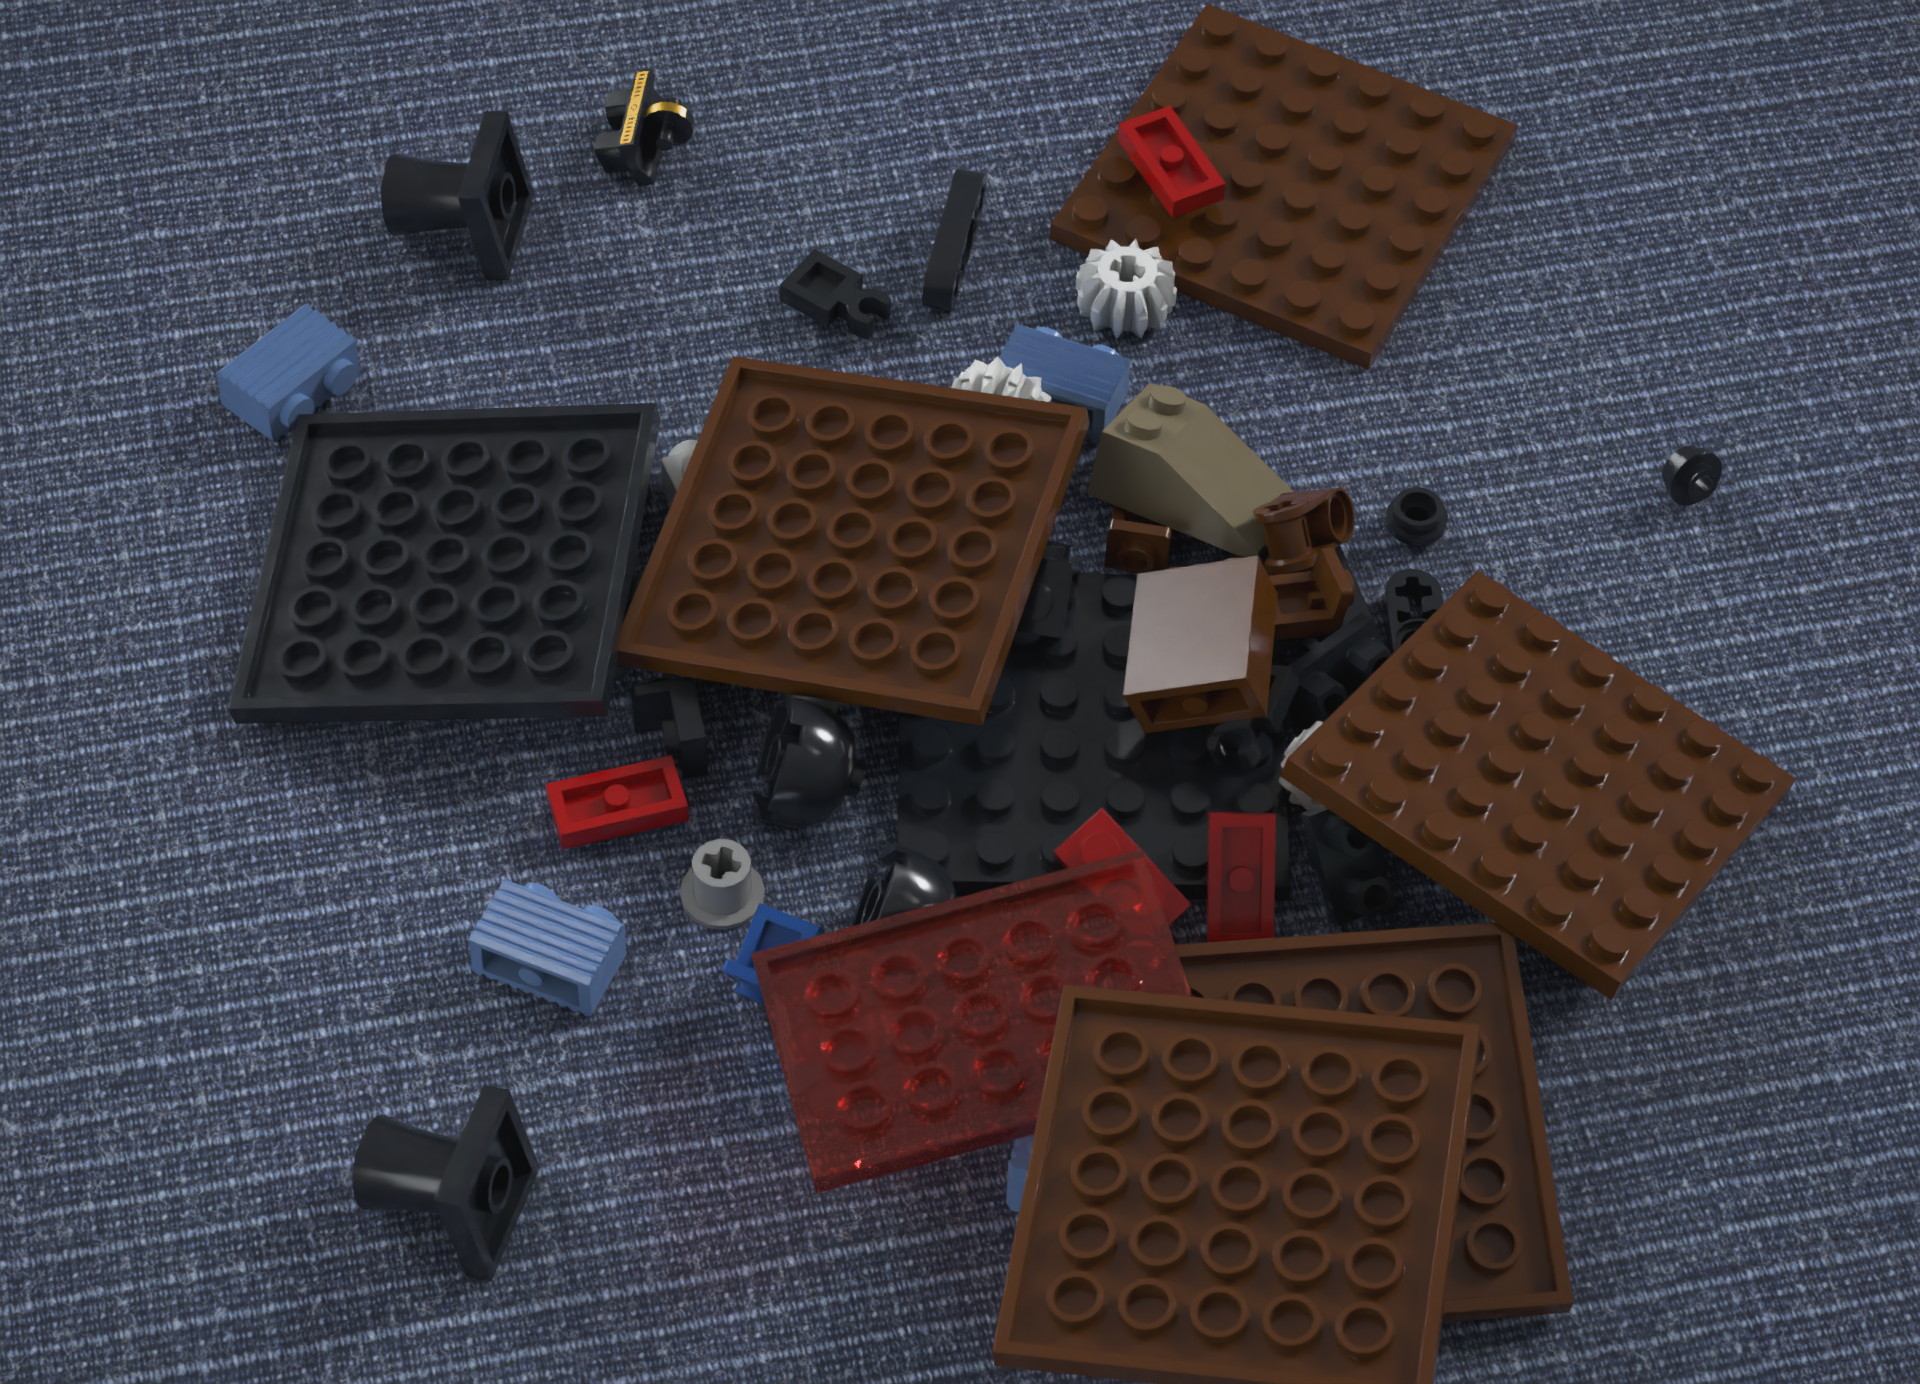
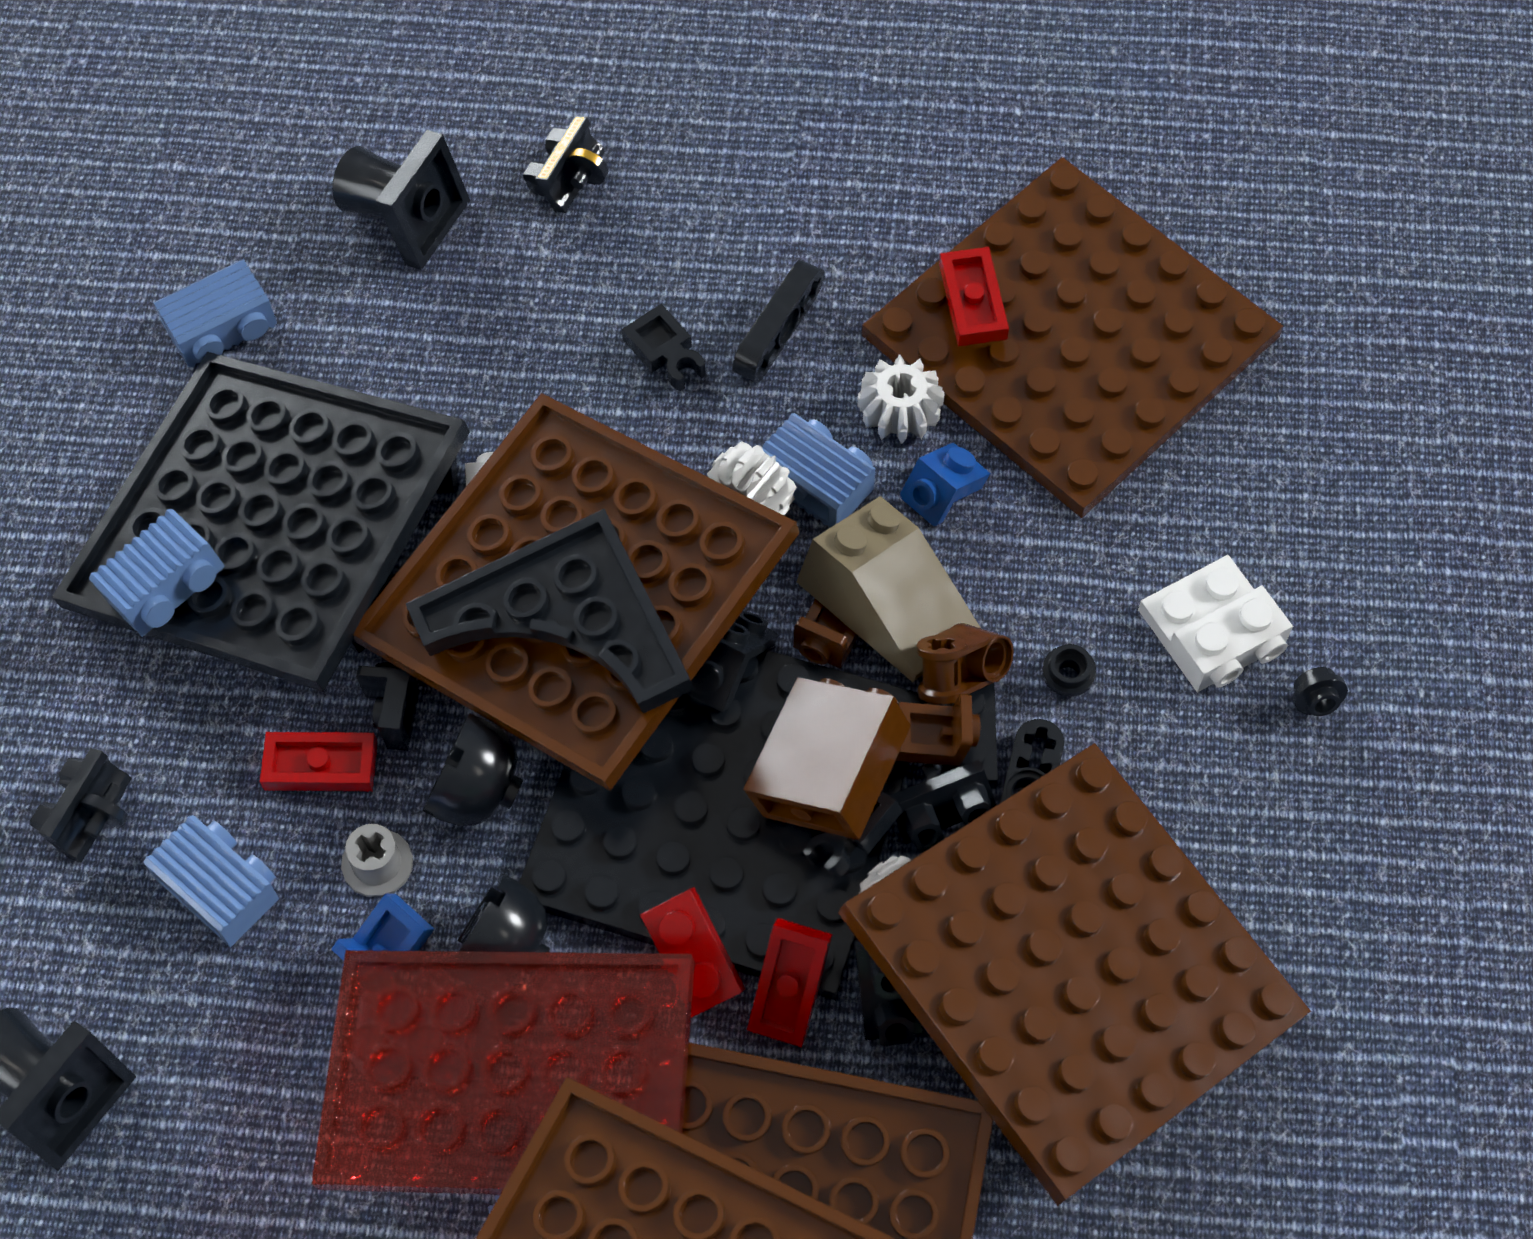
camera: 20 degrees right, 10 degrees up
none -> black hips [30,748,132,863]
none -> medium blue brick [89,509,225,637]
none -> black plate [405,509,694,714]
none -> blue bracket [900,442,990,526]
none -> white plate [1138,555,1293,692]

